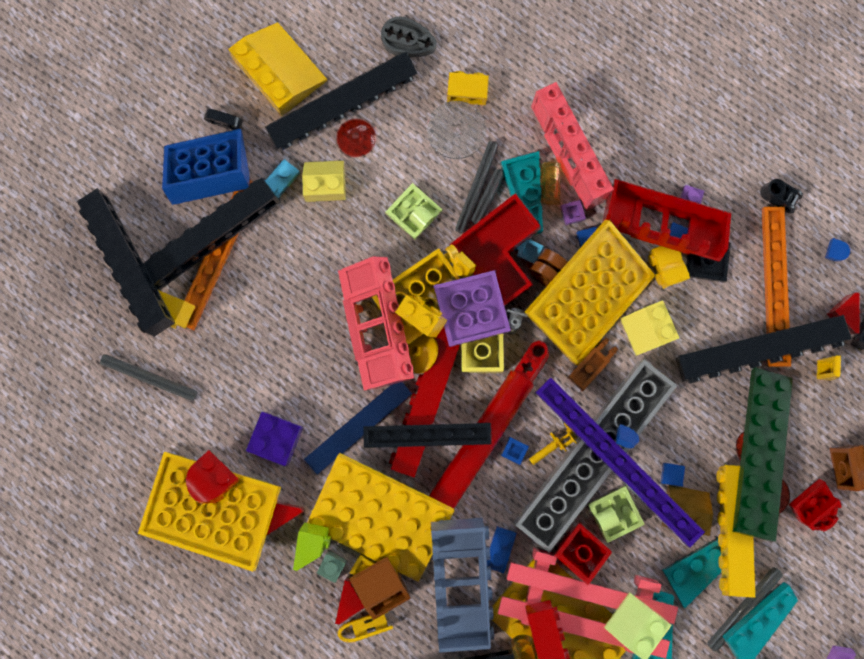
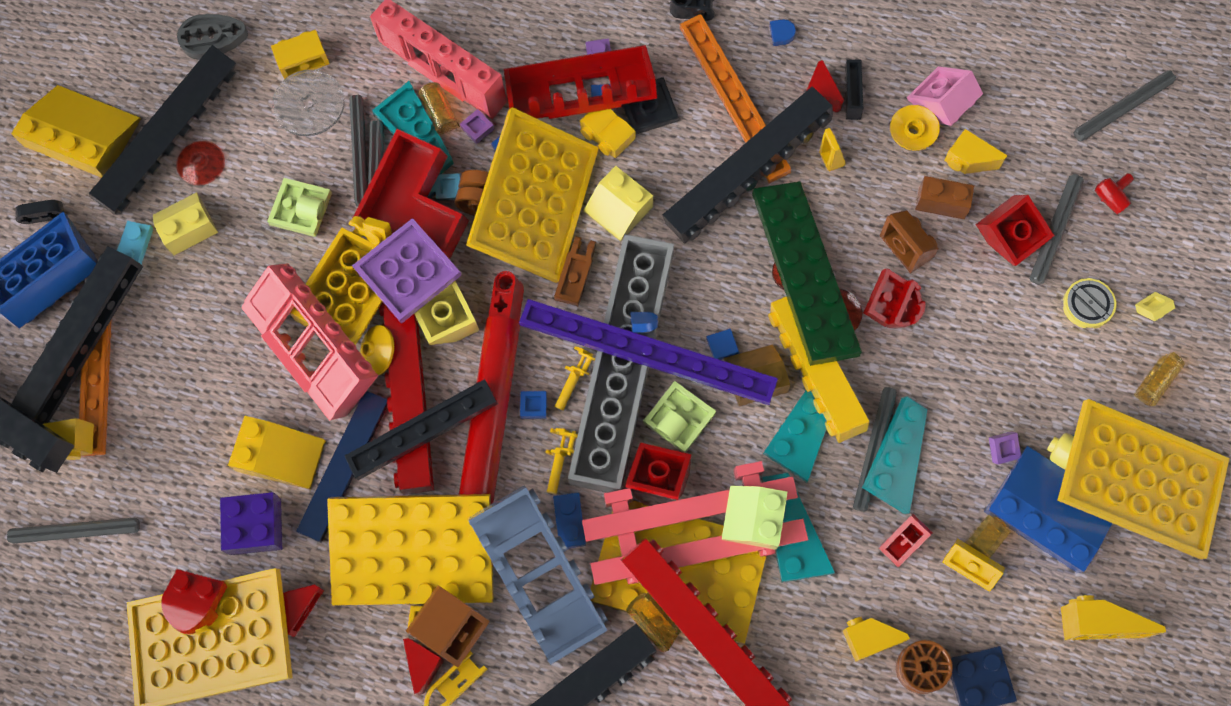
camera: 15 degrees left, 10 degrees down
lime slope [293,522,331,571] -> none
sand green brick [317,551,347,583] -> none
yellow brick [395,294,447,338] -> none
light grey hinge [506,308,528,335] -> none
none -> yellow slope [228,416,326,490]
none -> yellow piece [545,428,578,495]

